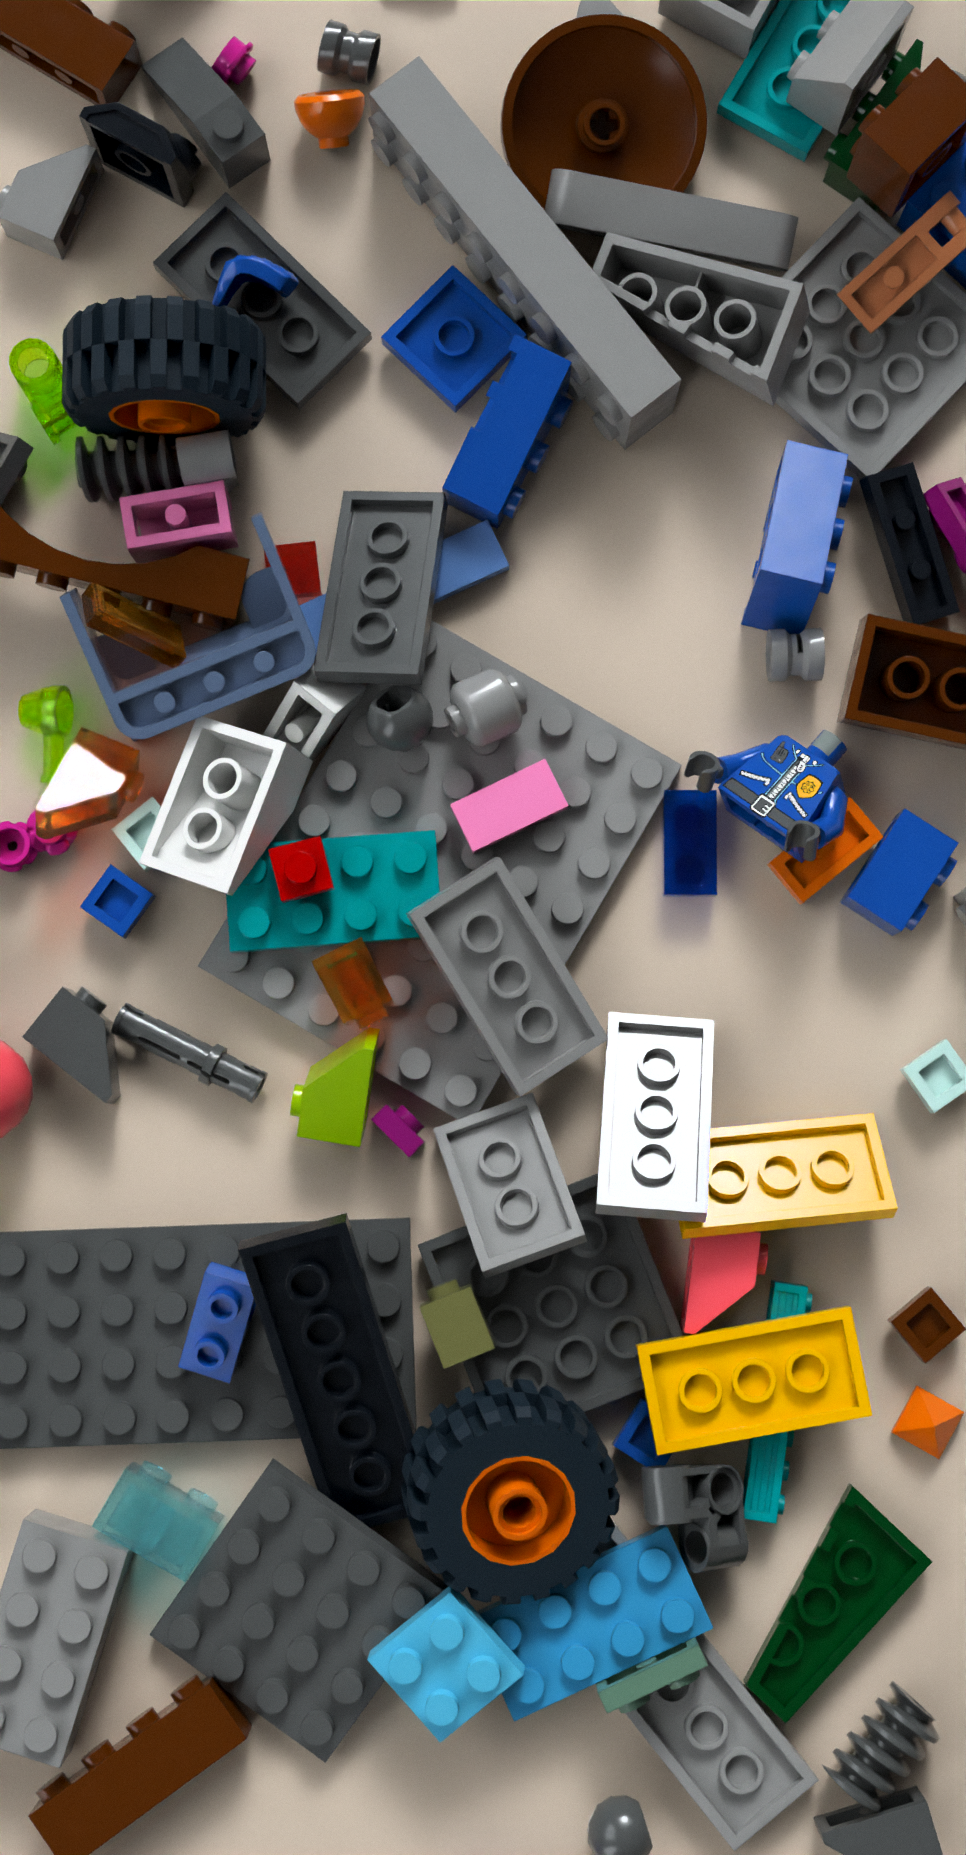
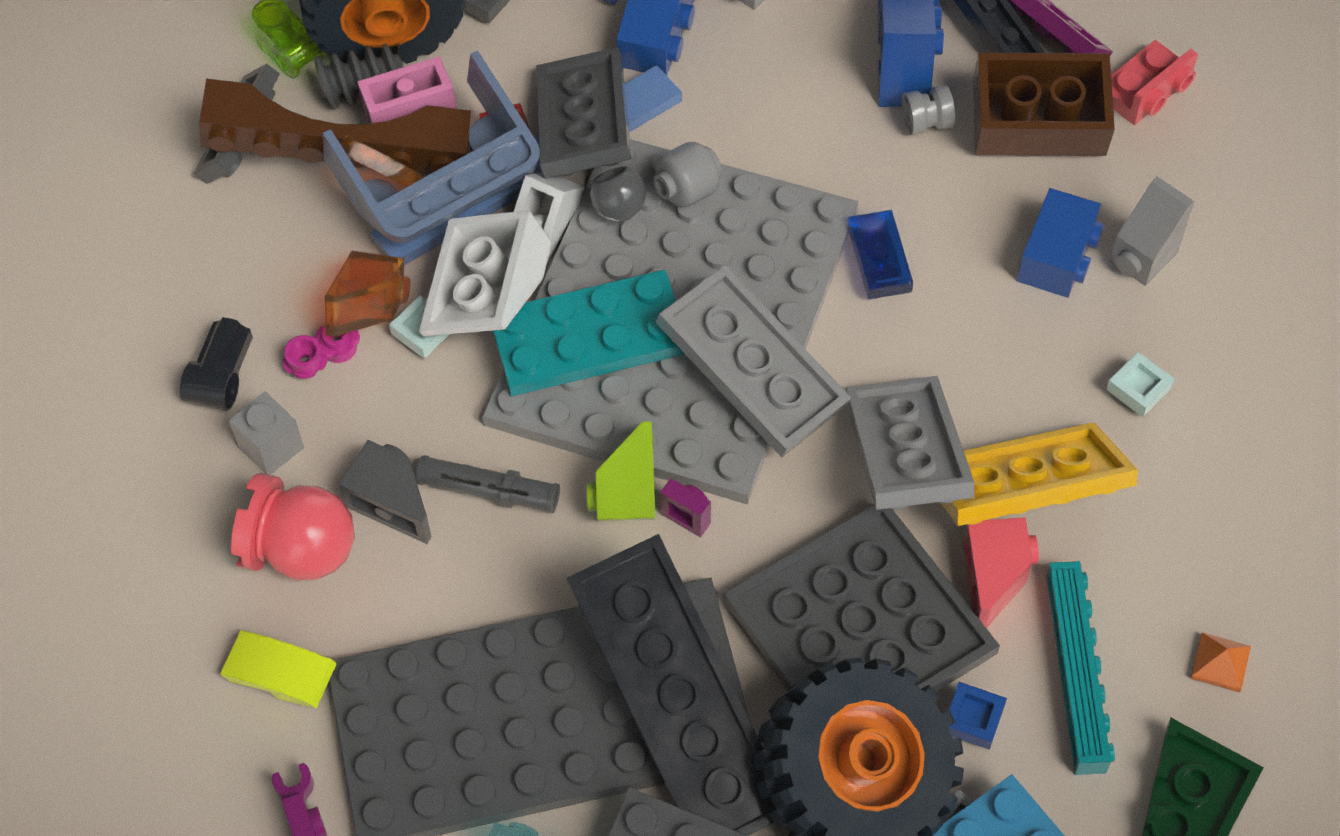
camera: 10 degrees left, 25 degrees down
clear neon green bar [18,685,74,784] -> none
blue plate [80,864,156,939] -> none
light grey piece [176,430,239,494] -> none
blue plate [178,1261,256,1384] -> none
red plate [268,836,335,903] -> none
clear orange slope [311,937,395,1030] -> none
olive brick [419,1279,495,1369] -> none
light grey plate [433,1093,587,1279] -> none
bright pink tile [450,759,569,854] -> none
yellow plate [636,1305,872,1455] -> none
dark grey piece [641,1464,749,1573] -> none
torso [684,730,848,863] -> none
orange plate [767,797,884,905] -> none
reddish brown plate [887,1286,966,1364] -> none

